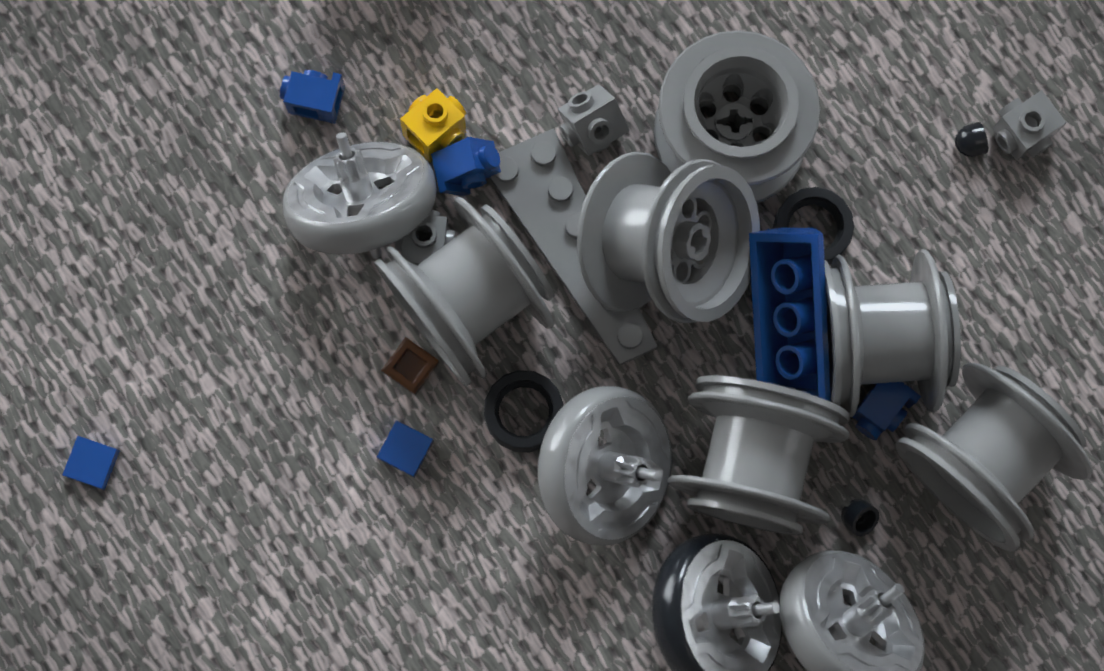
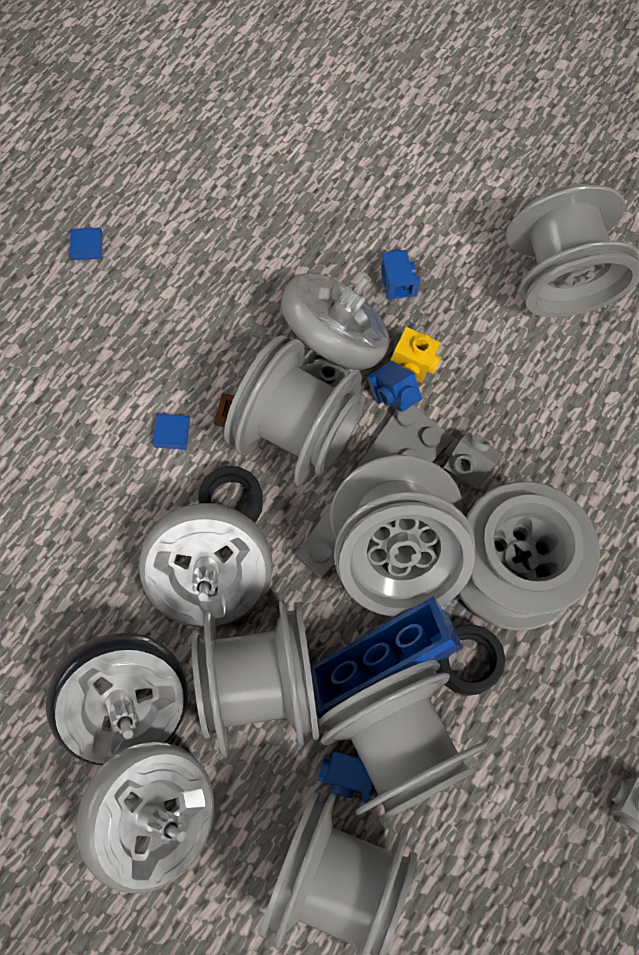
camera: 65 degrees right, 10 degrees down
black hinge [841,499,879,537] -> none
black hinge [955,122,989,157] -> none

